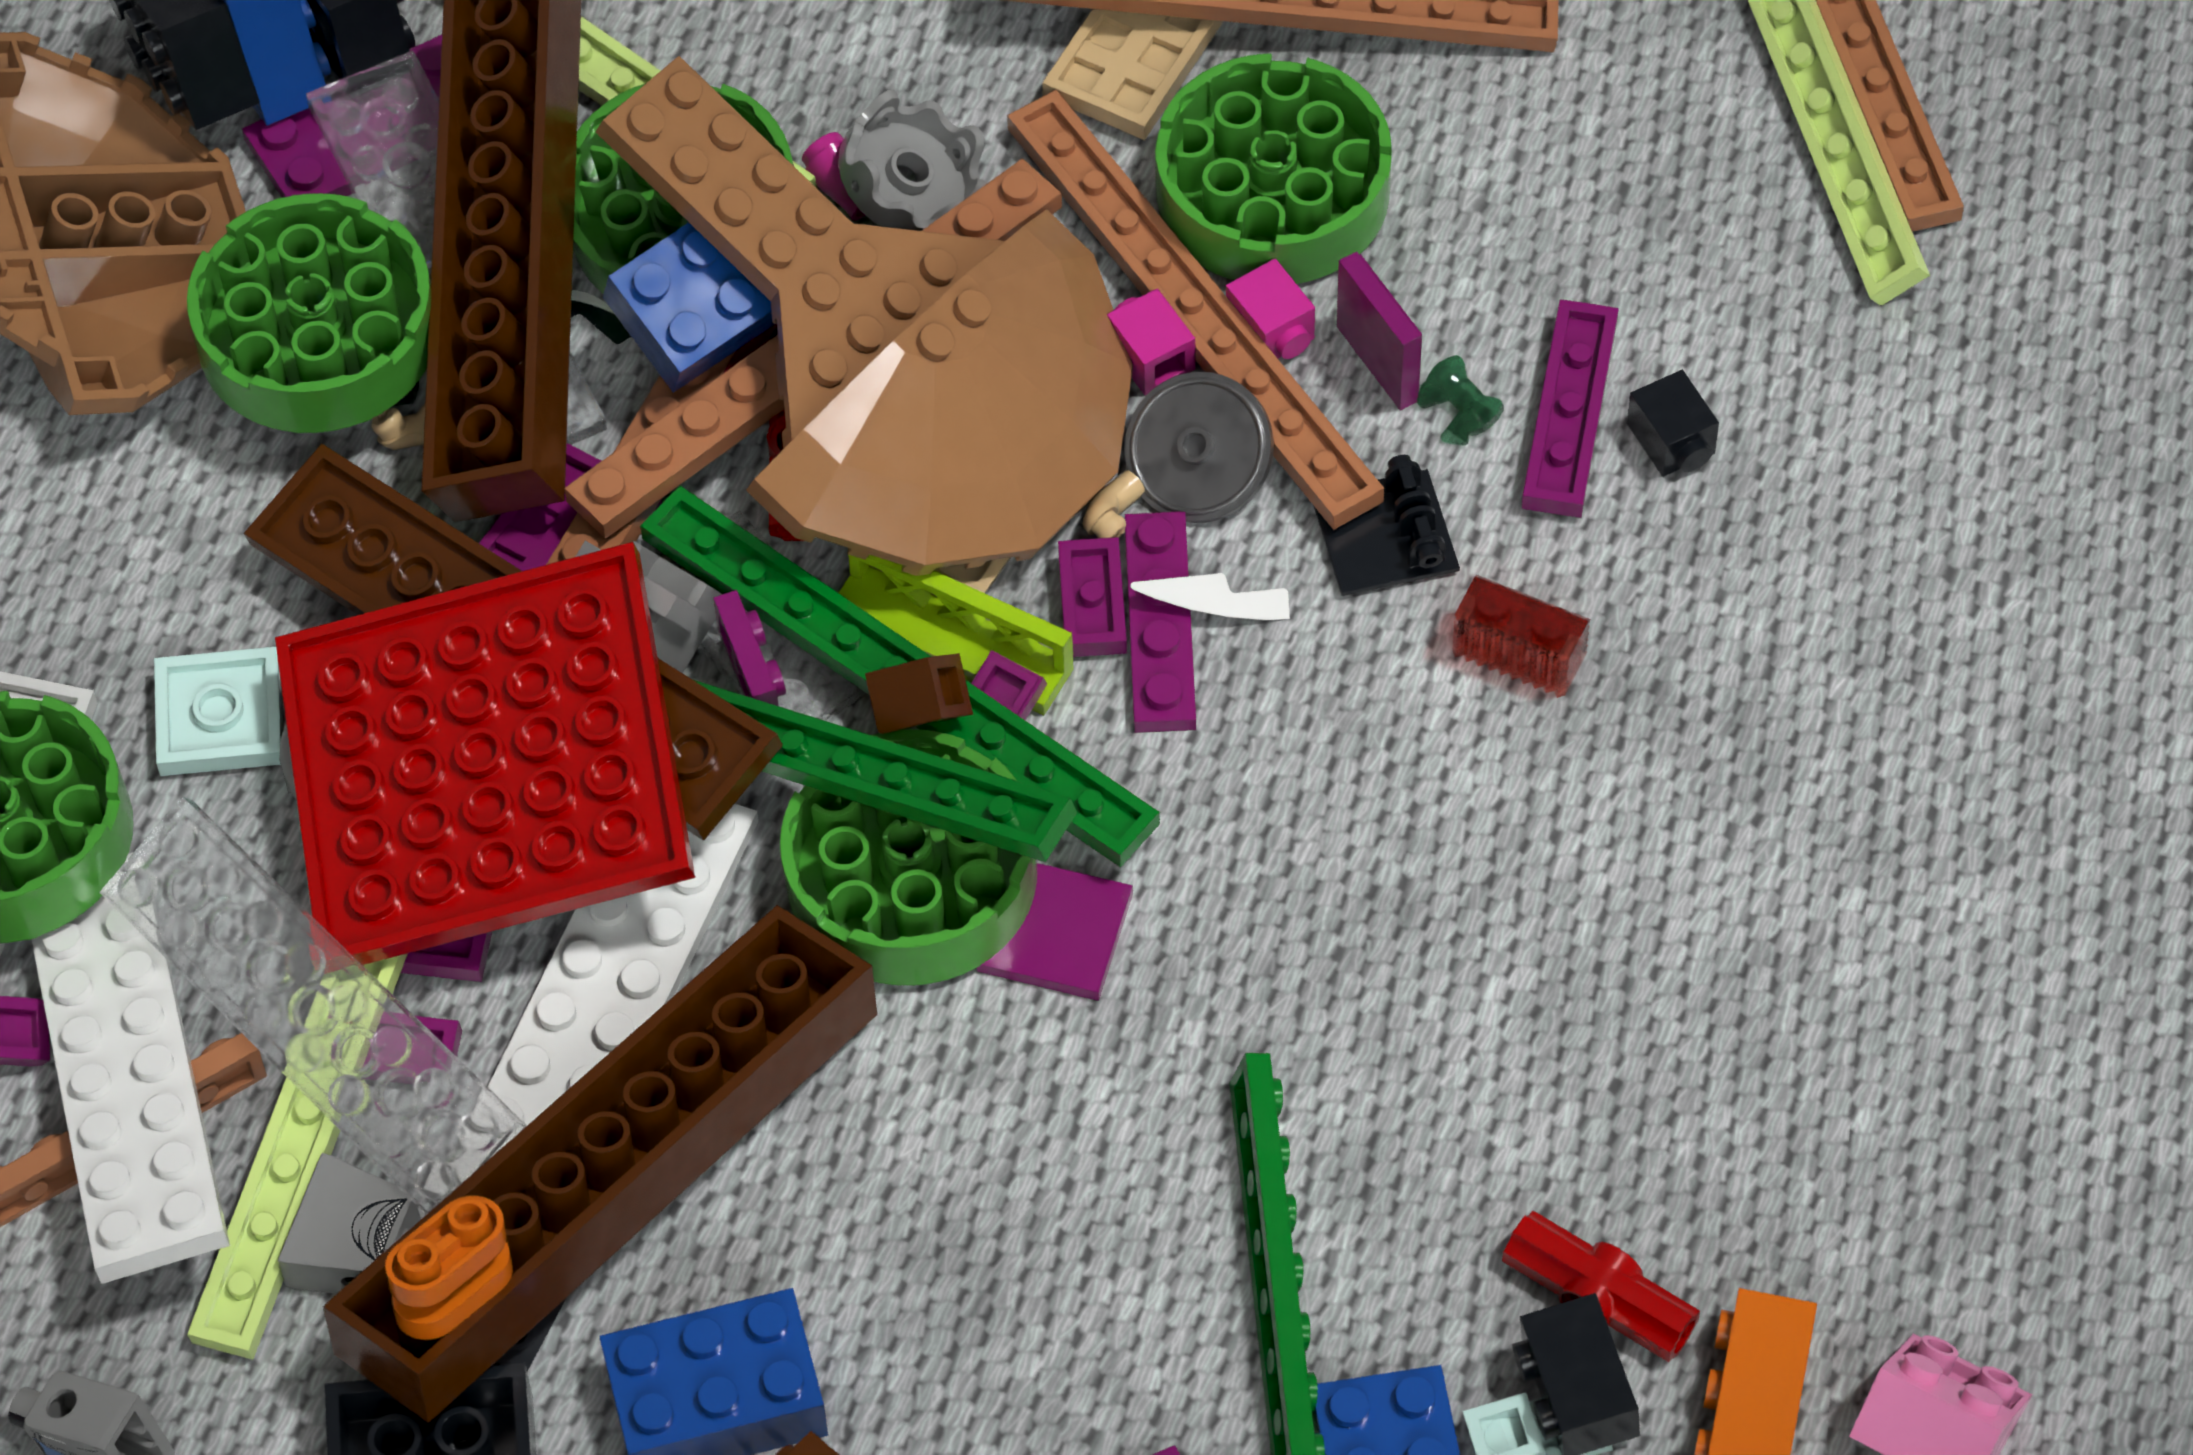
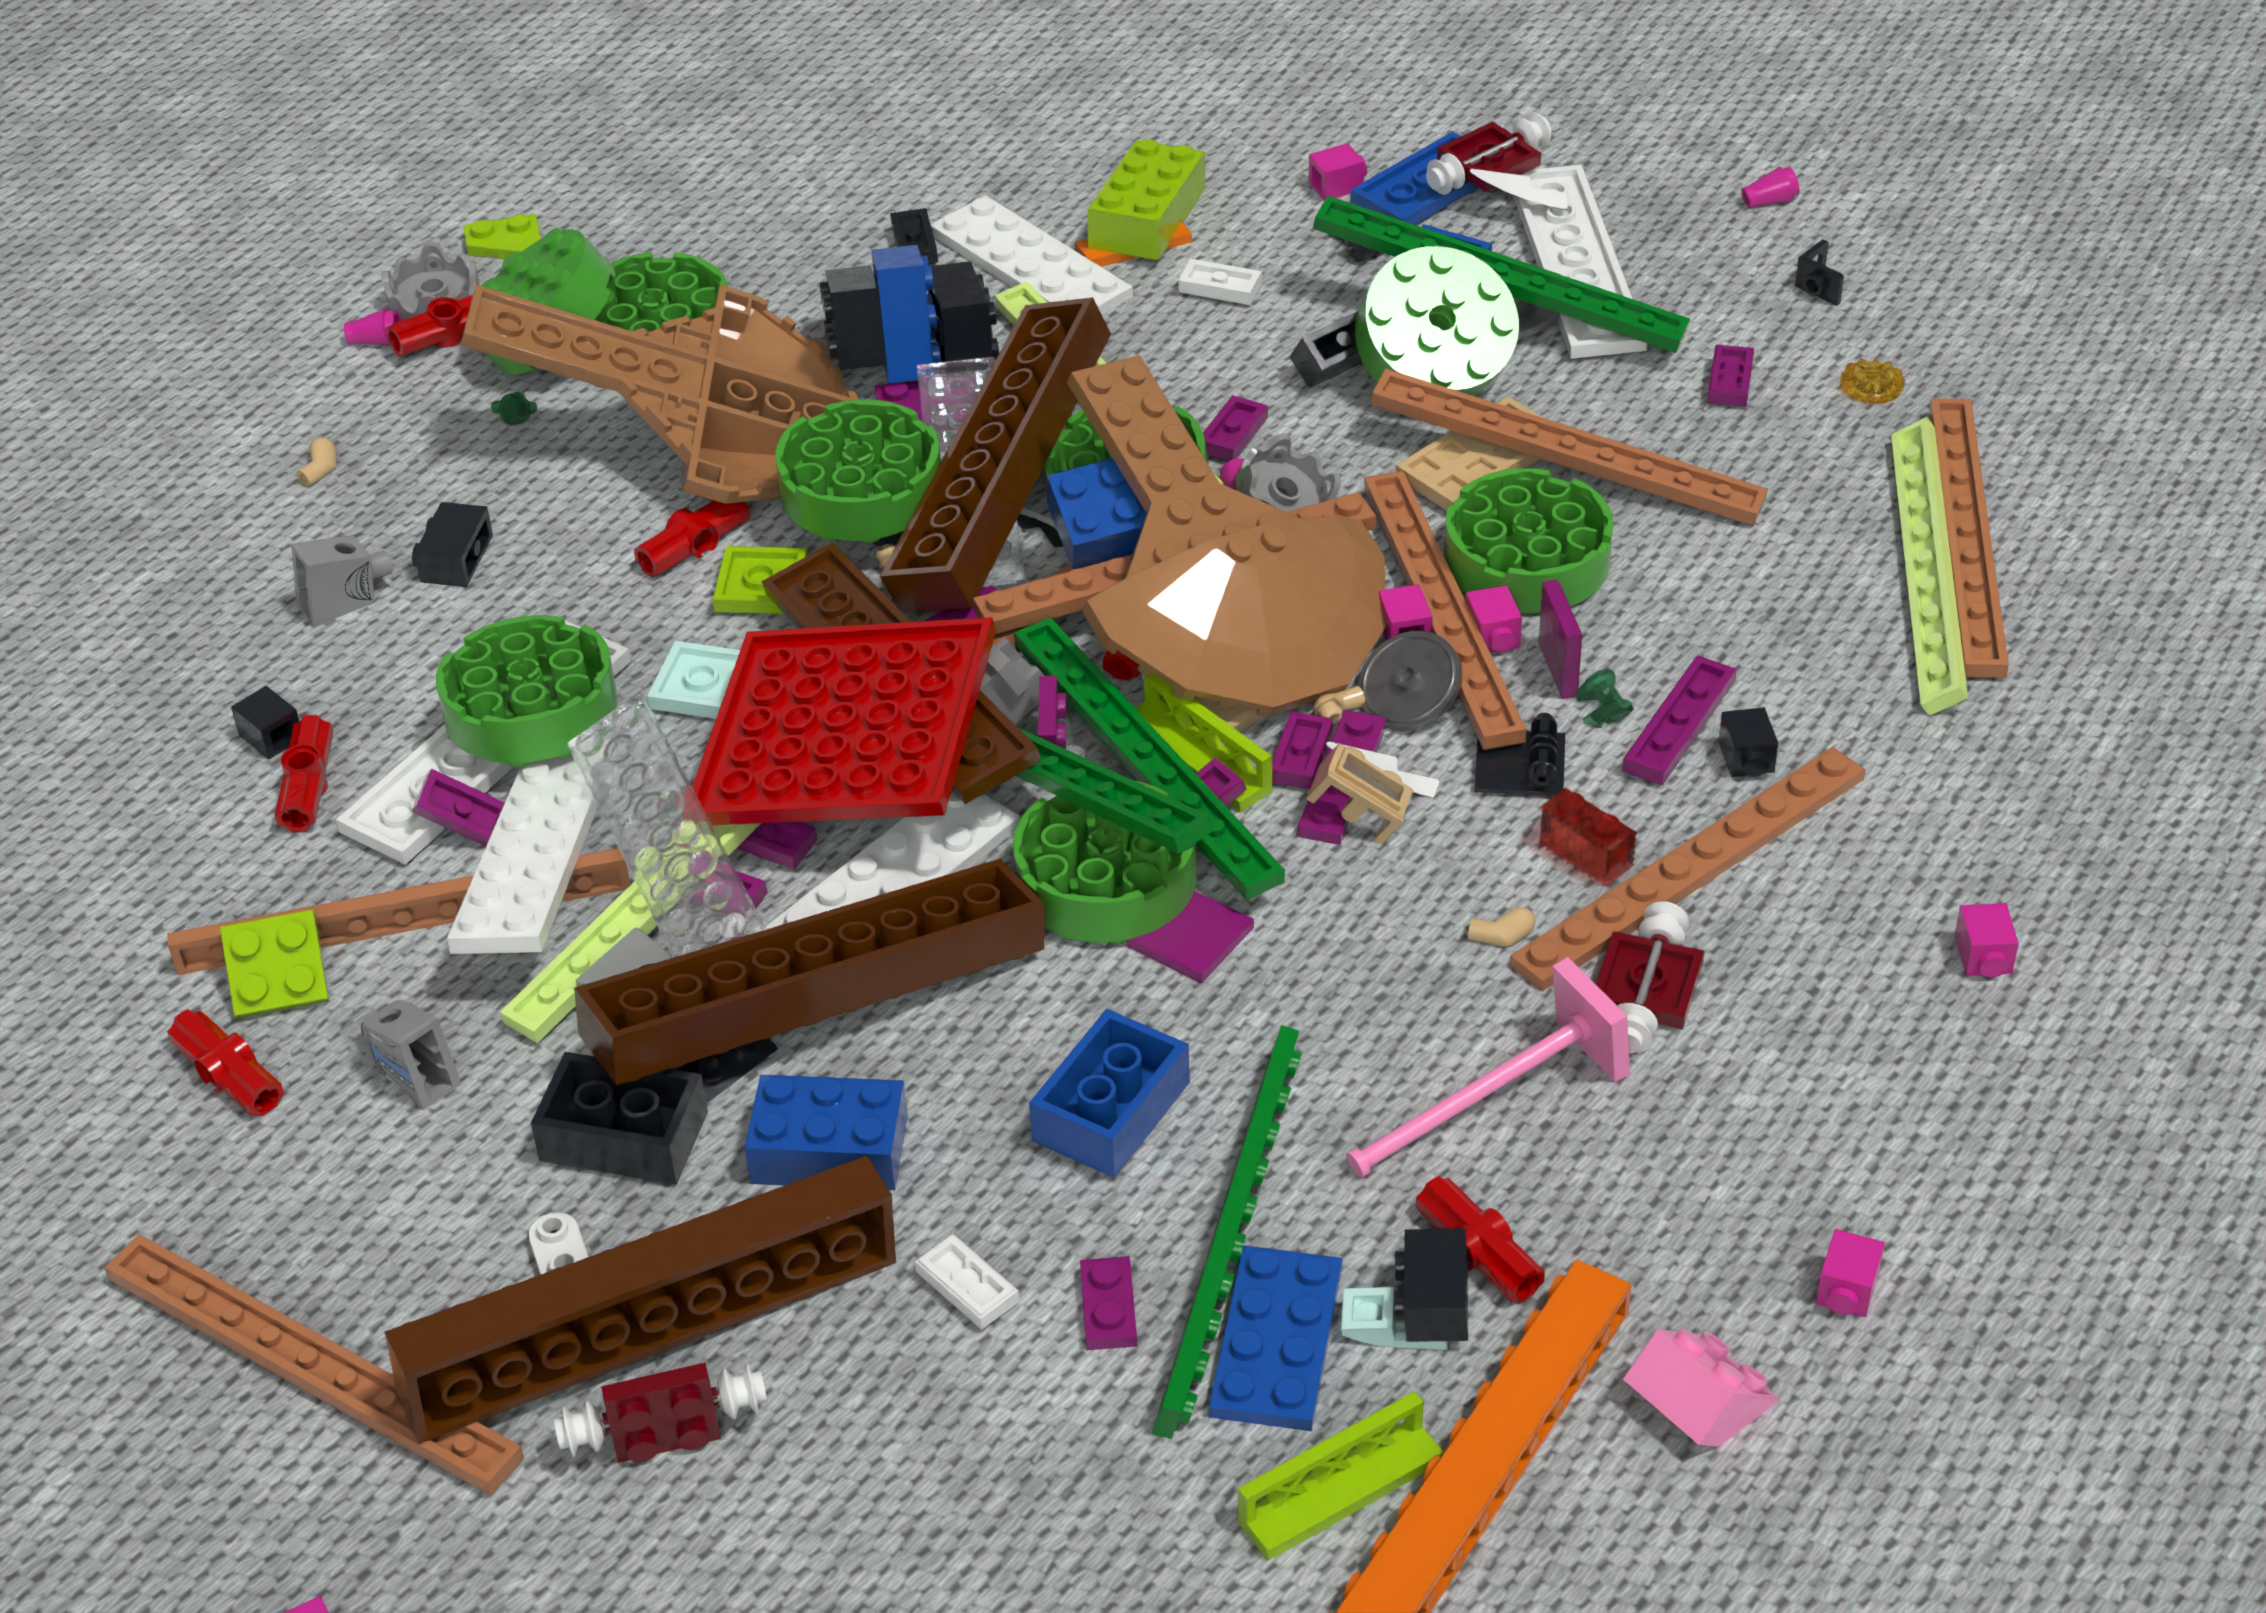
camera: 20 degrees right, 15 degrees down
orange brick [385,1196,513,1340] -> none
reddish brown panel [865,653,973,734] -> none
none -> red piece [634,500,751,577]
none -> lime plate [713,546,808,614]
none -> blue brick [1029,1008,1190,1178]
none -> magenta plate [1203,395,1268,461]
none -> tan window [1306,743,1413,844]
none -> bright pink tile [1346,957,1630,1178]
none -> tan arm [1468,907,1535,947]
none -> nougat plate [1510,746,1866,991]
none -> dark red plate [1596,902,1705,1054]
none -> dark pink brick [1816,1229,1885,1317]
none -> dark pink brick [1955,903,2019,977]

